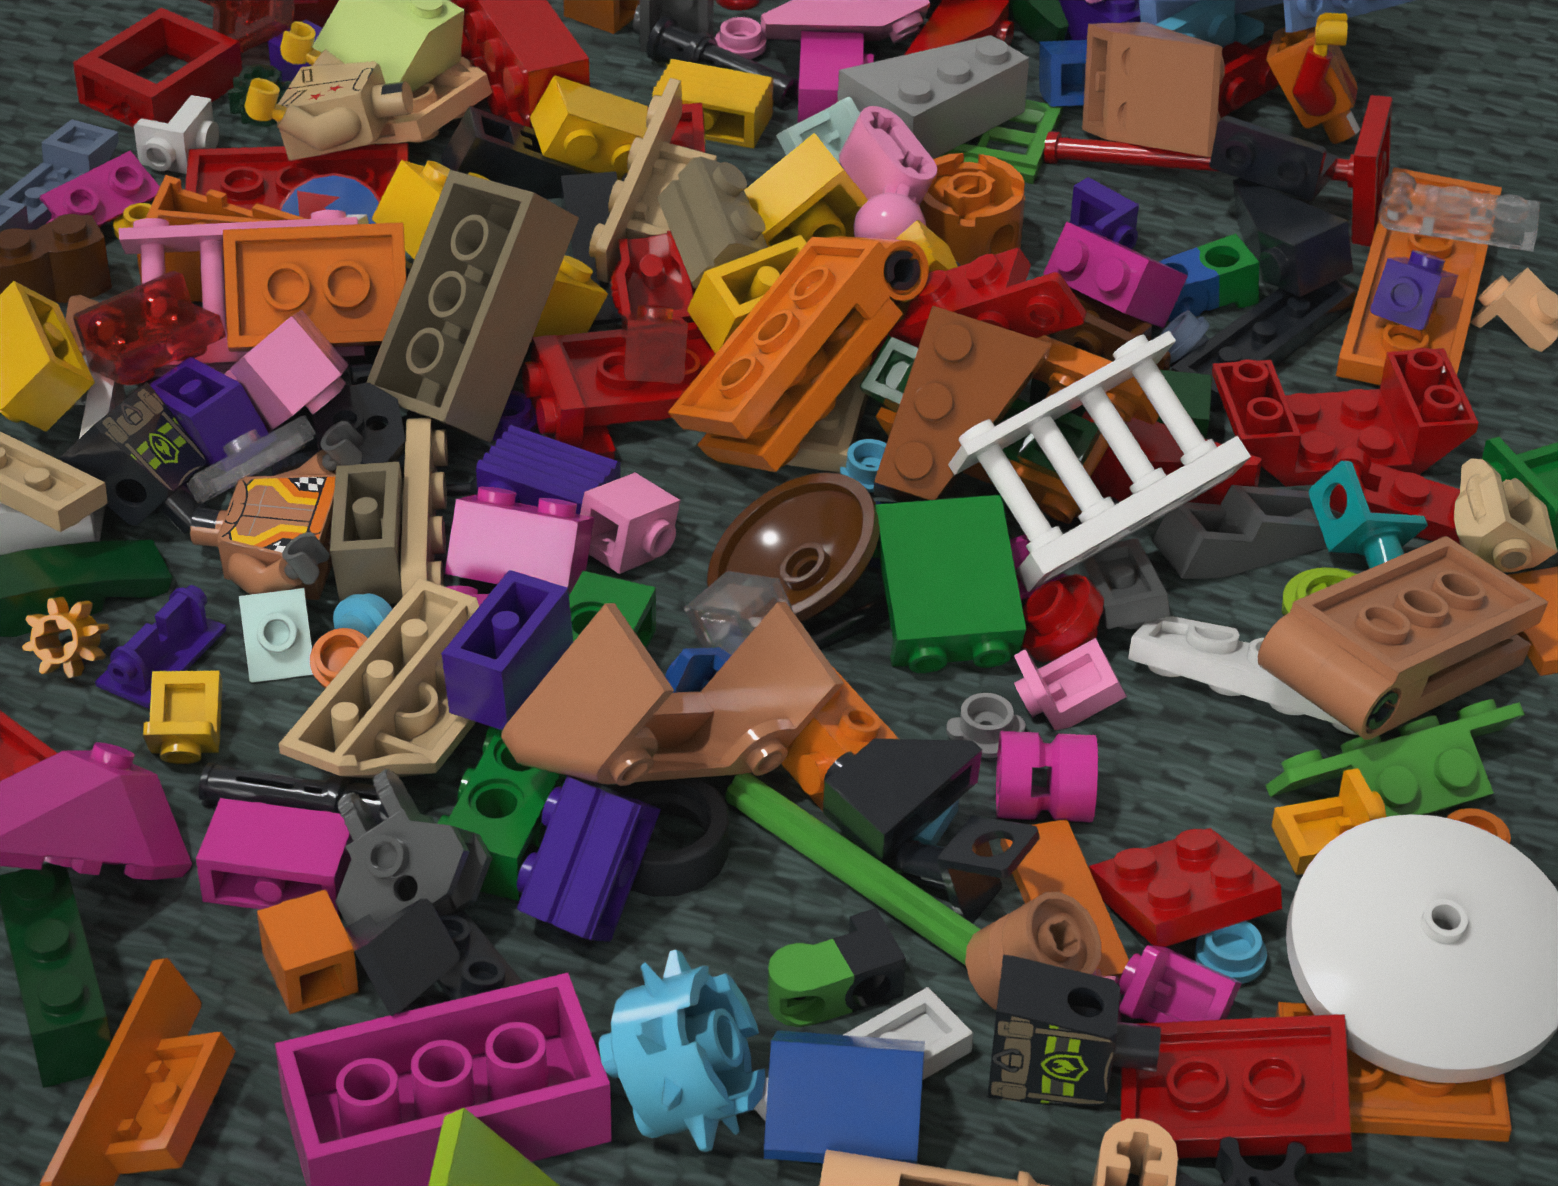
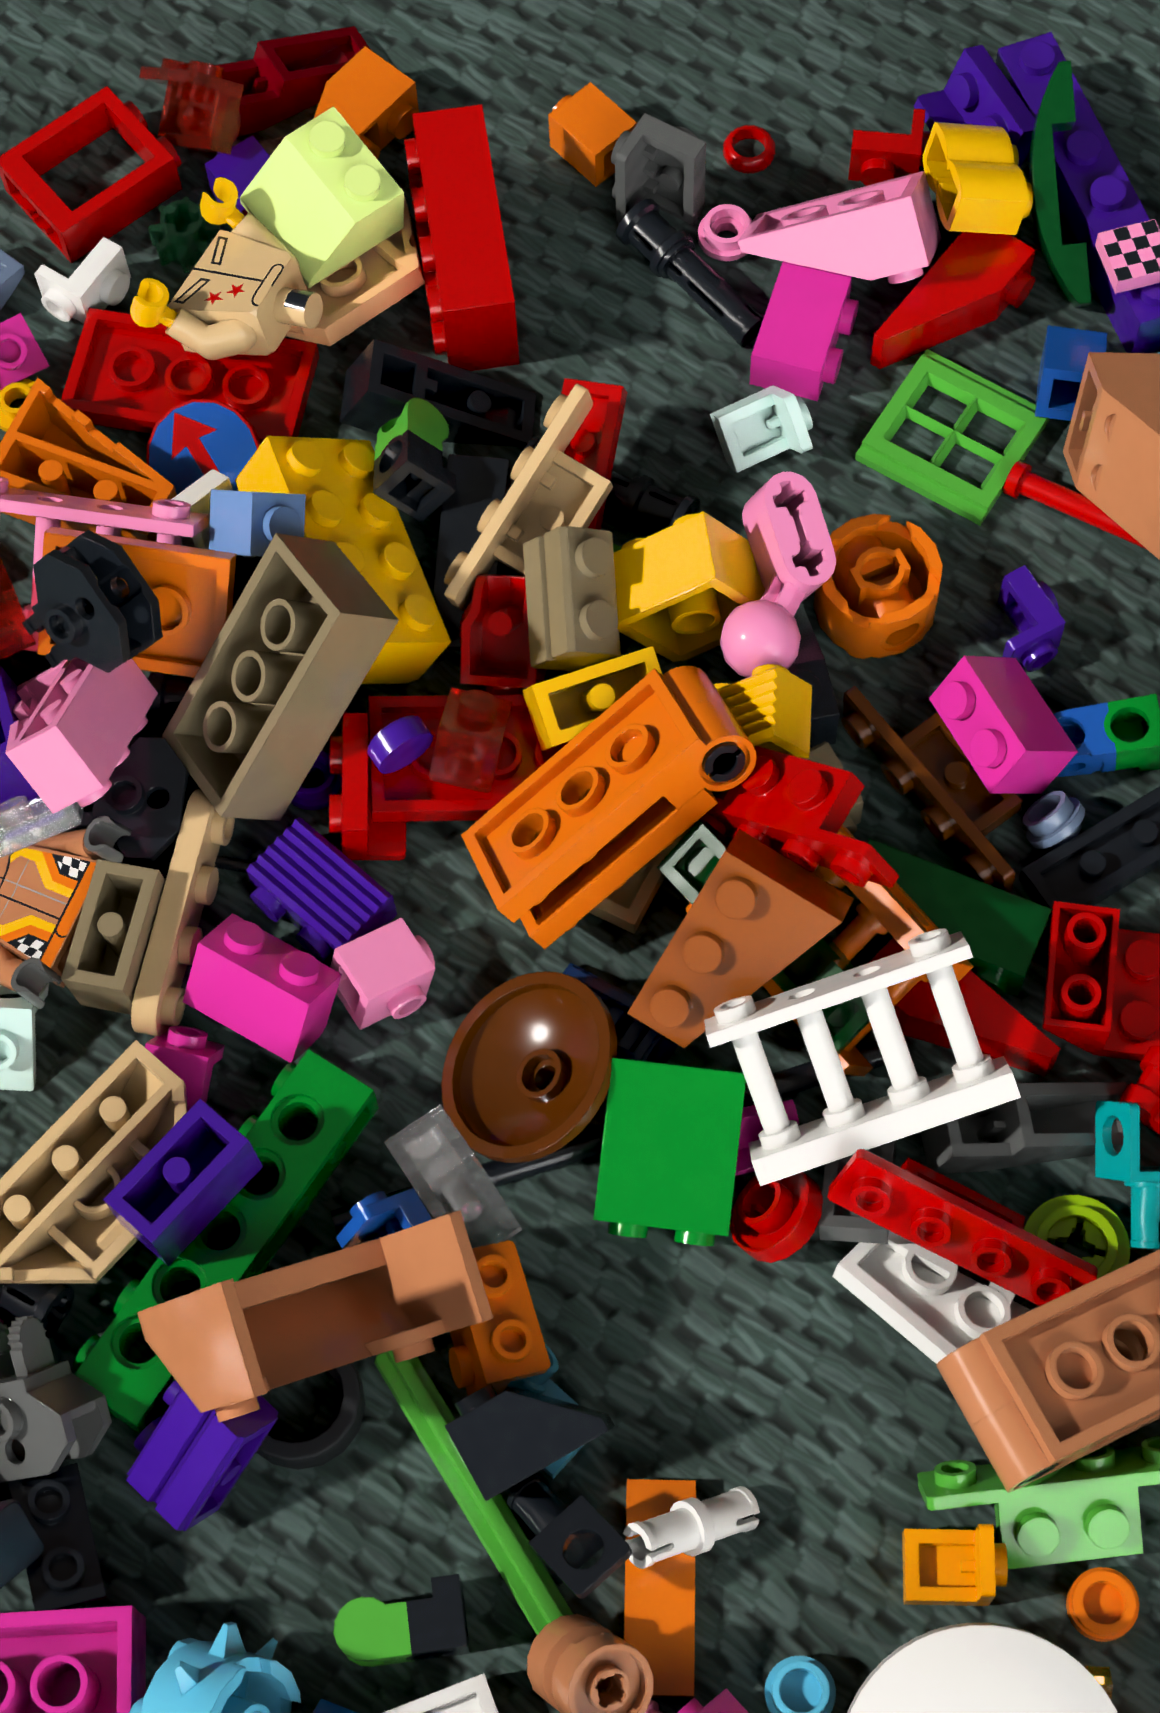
camera: 20 degrees right, 25 degrees up
orange plate [310,628,368,688] -> none
medium azure plate [333,593,392,638] -> none
yellow brick [530,75,648,180] -> none
yellow brick [652,59,773,149] -> none
light grey wedge [838,35,1029,159] -> none
medium azure plate [840,439,887,492] -> none
light grey plate [946,693,1025,758] -> none
dark pink wheel [996,731,1098,823] -> none
bright pink bracket [1014,638,1127,730] -> none
red plate [1089,828,1282,947] -> none
none -> black hinge [22,530,163,673]
none -> medium blue brick [209,489,306,557]
none -> dark purple tile [367,715,433,774]
none -> black leg [373,397,456,522]
none -> white pin [623,1486,760,1569]
none -> red bracket [827,1149,1098,1306]

